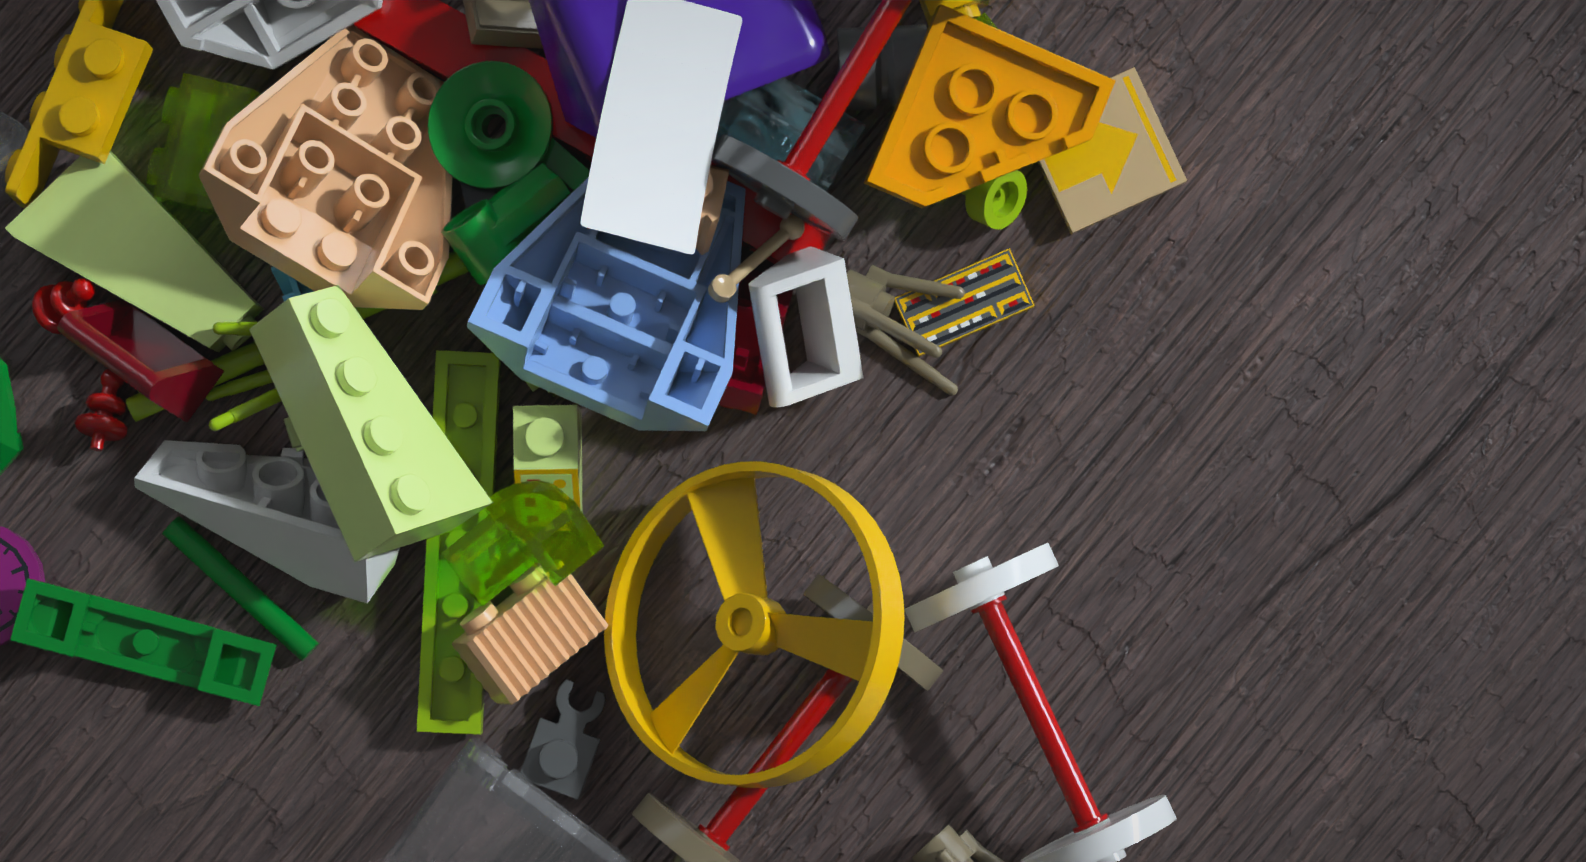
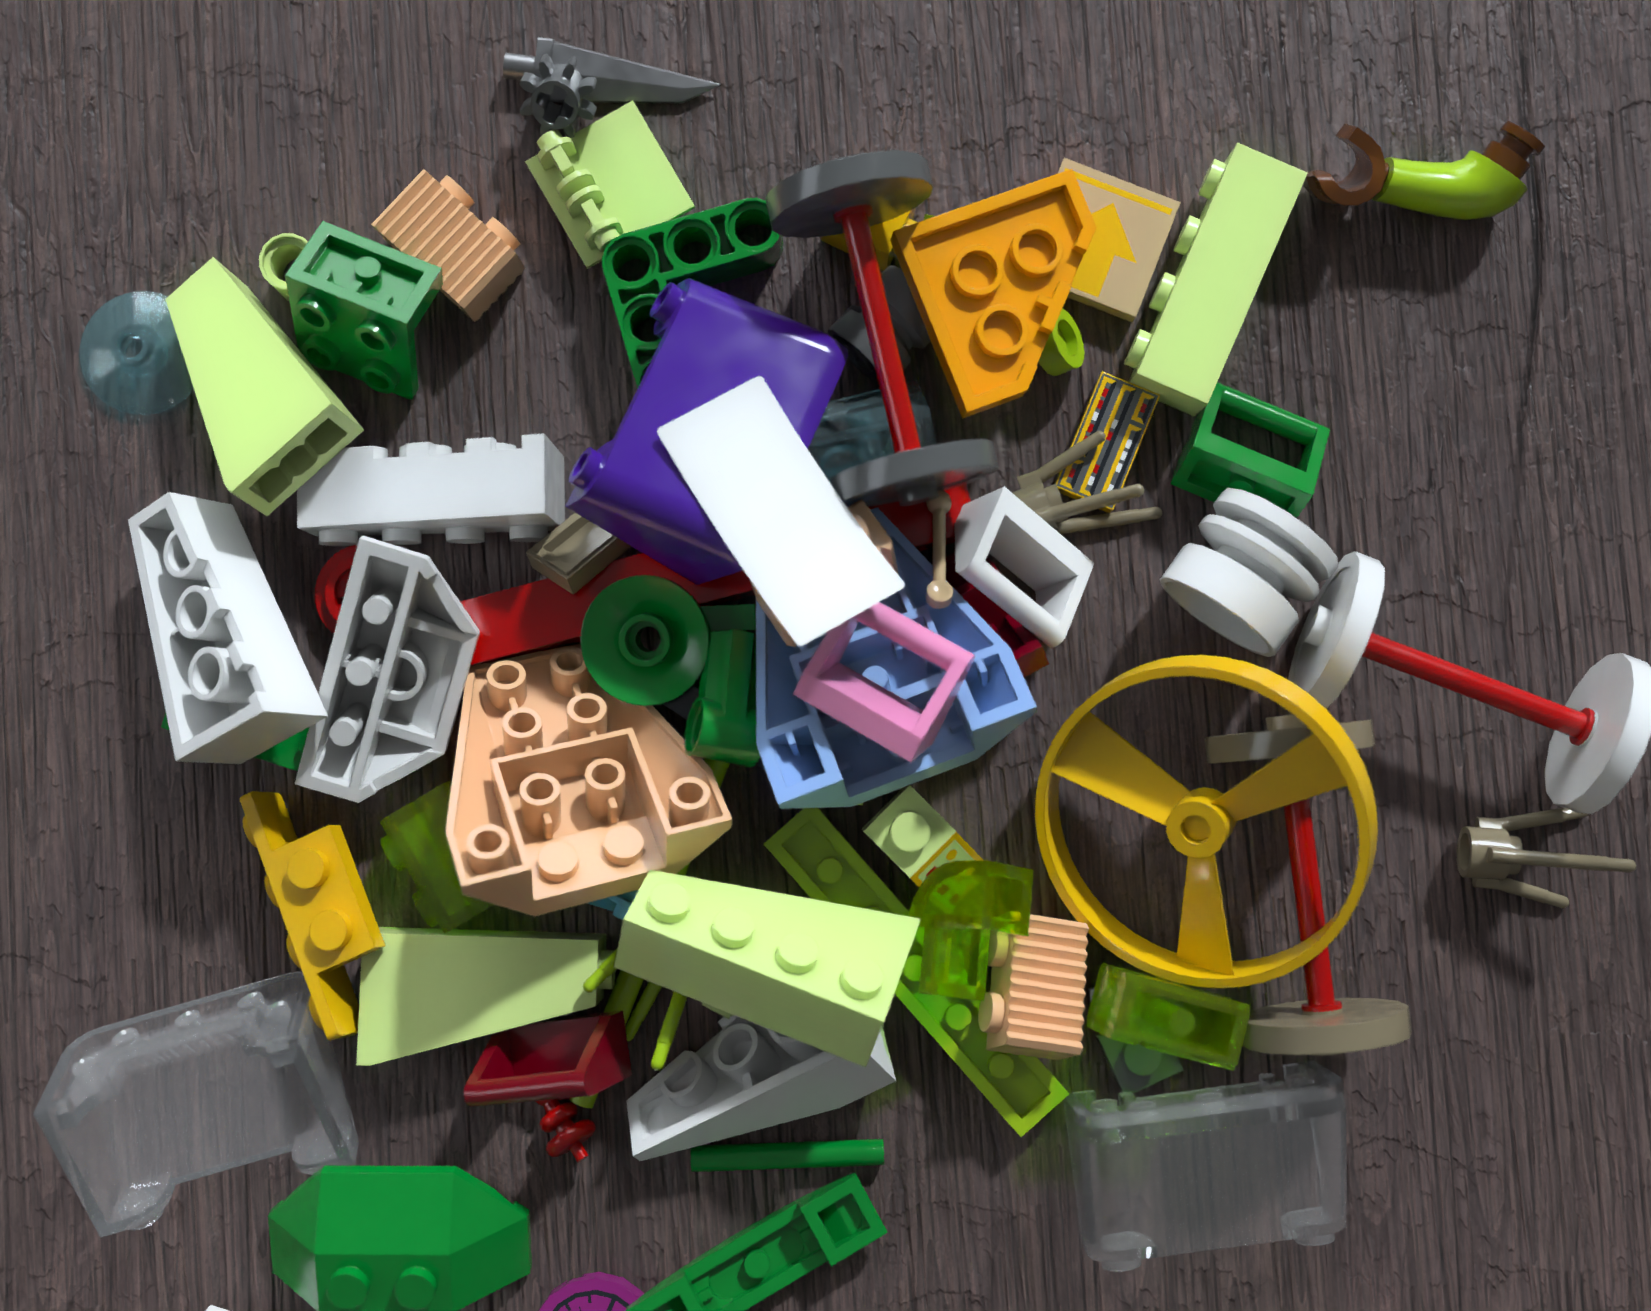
camera: 45 degrees left, 0 degrees up
red hair [32,278,95,334] -> none
none -> bright pink tile [793,602,975,762]
none -> clear neon green brick [1087,963,1250,1071]
none -> yellowish green brick [1124,143,1308,417]
none -> white wheel [1160,488,1338,657]
none -> green tile [1170,382,1330,518]
none -> piece [1303,121,1545,220]

